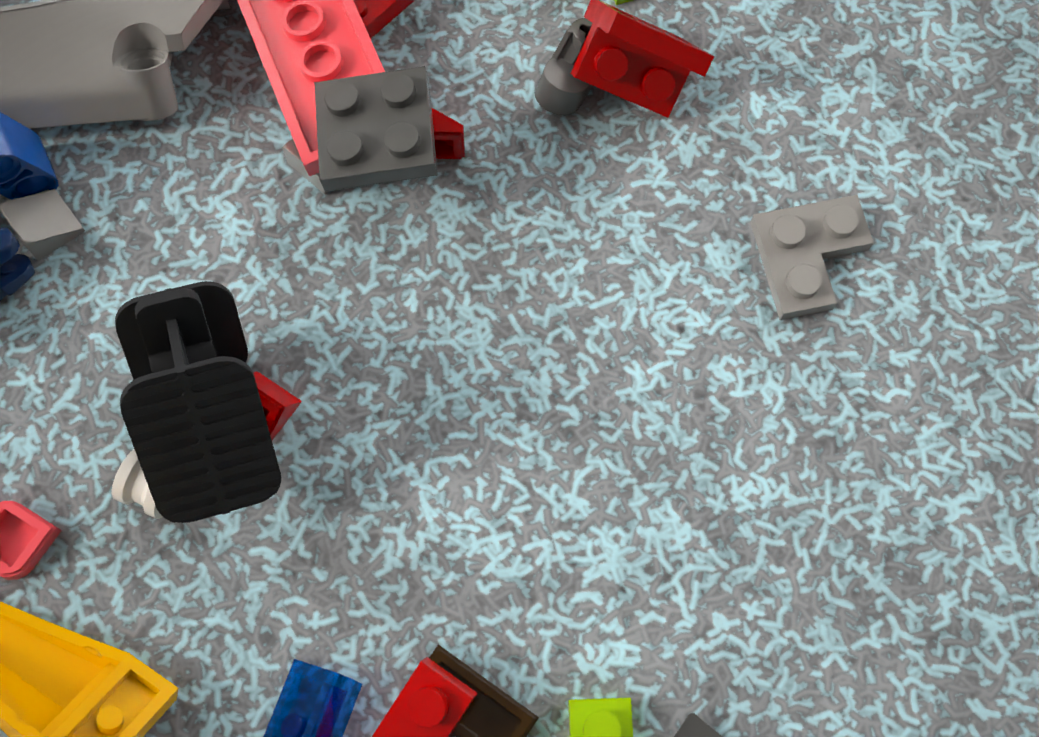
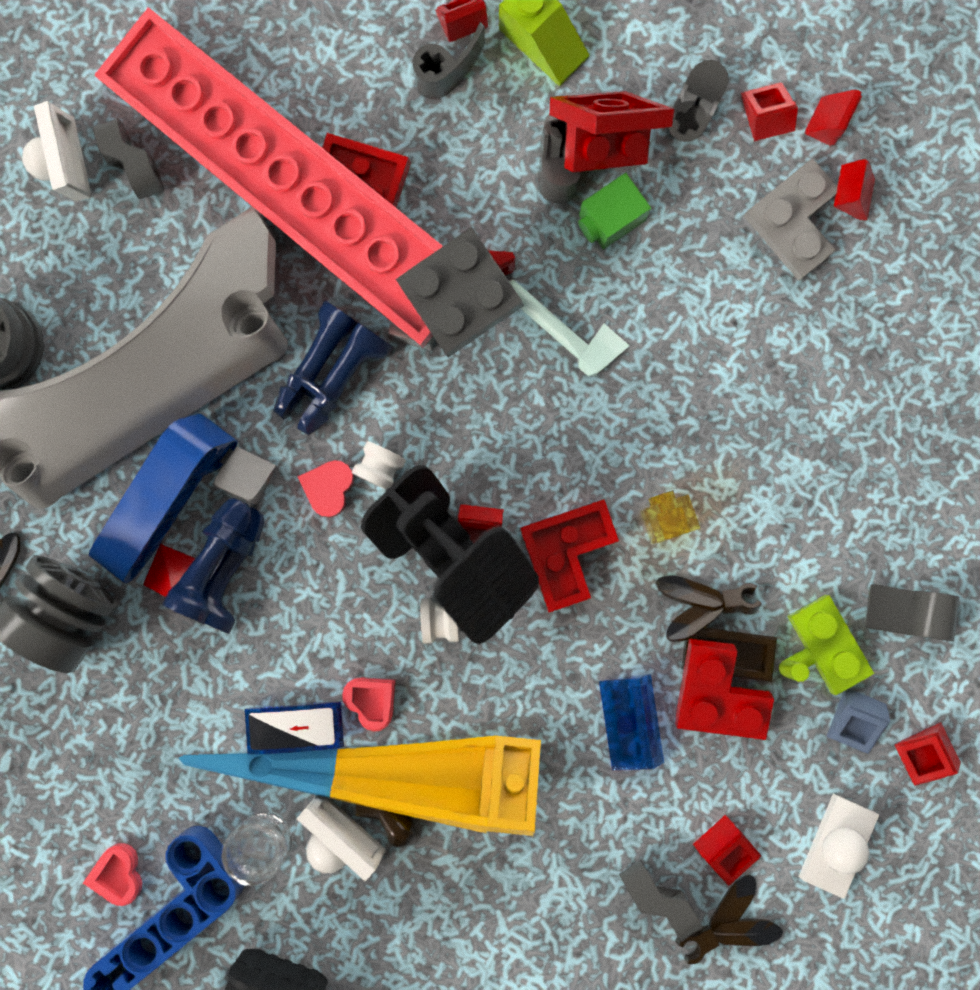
camera: 25 degrees left, 15 degrees up
none -> dark blue piece [273,300,394,435]
none -> coral tile [298,460,354,518]
none -> white wheel [351,441,406,490]
none -> light aqua piece [509,279,630,376]
none -> red plate [520,499,619,613]
none -> bright green brick [578,173,651,250]
none -> clear yellow plate [640,490,701,544]
none -> dark brown piece [656,575,762,642]
none -> dark grey piece [668,59,728,142]
none -> red slope [741,82,798,141]
none -> red slope [804,89,862,146]
none -> red slope [833,159,875,221]

